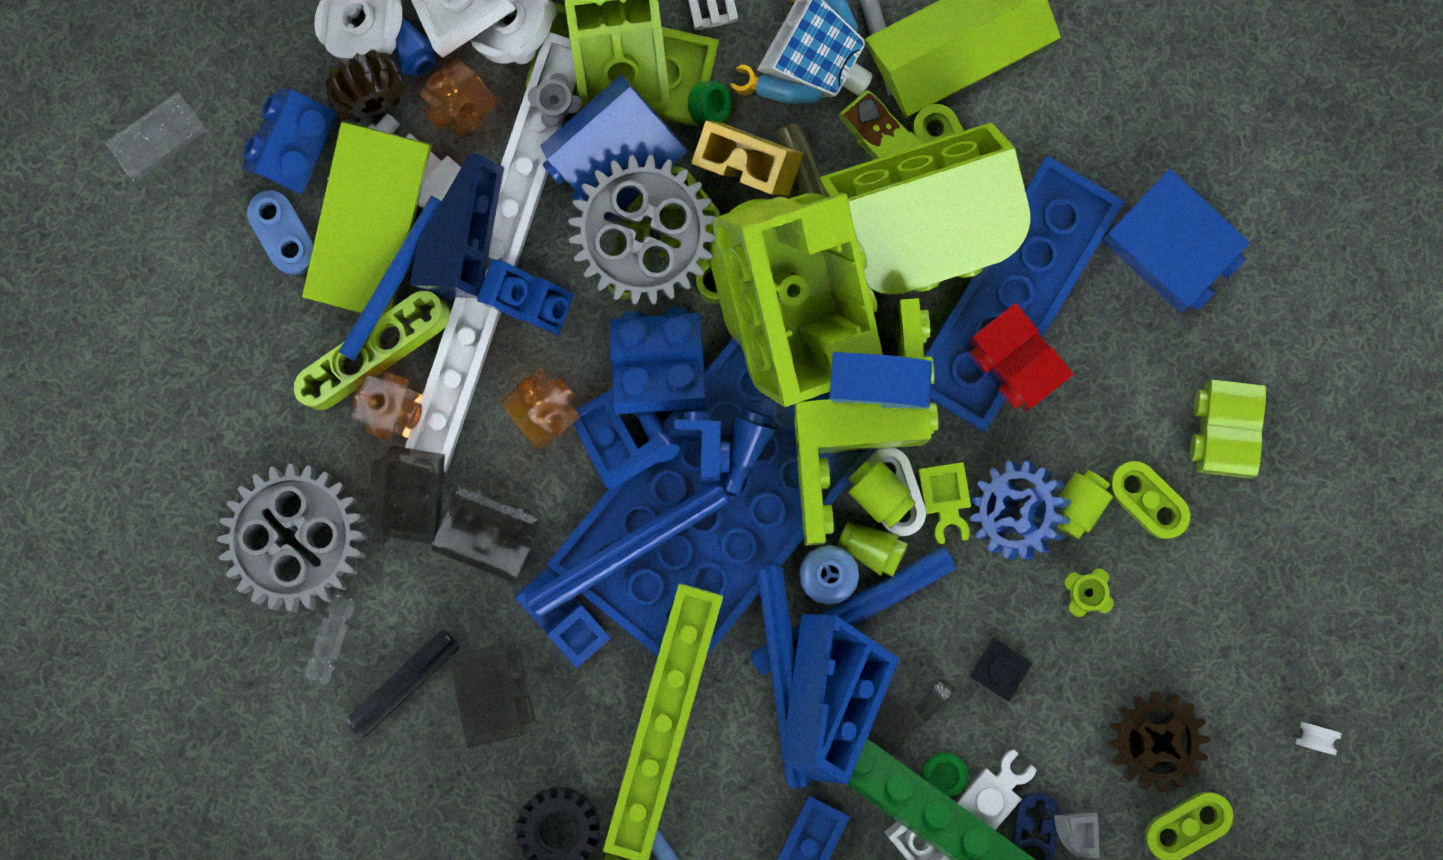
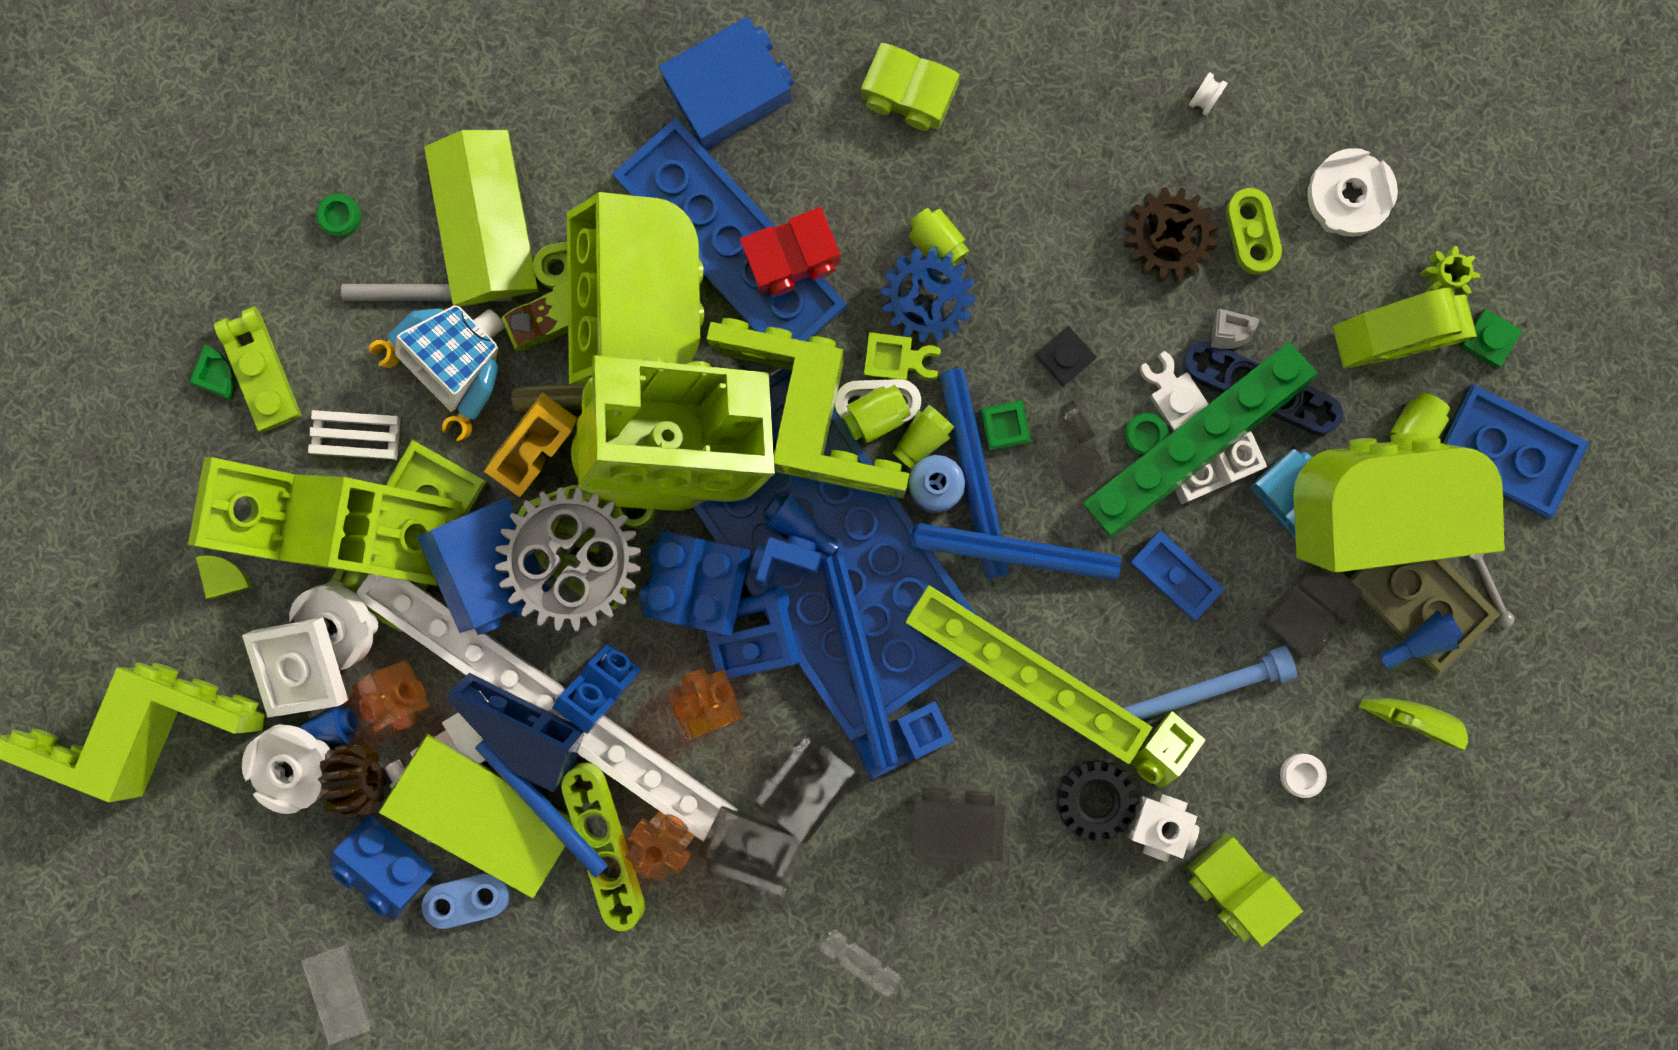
camera: 70 degrees left, 0 degrees up
light grey gear [217,464,367,613] -> none
black axle [347,630,460,738] -> none
light grey plate [528,73,582,127] -> none
green tile [688,81,731,126] -> none
blue wedge [781,614,900,784] -> none
blue slope [830,352,932,409] -> none
lime plate [1064,569,1114,617] -> none
lime plate [1109,461,1190,539] -> none
none -> green tile [980,400,1031,452]

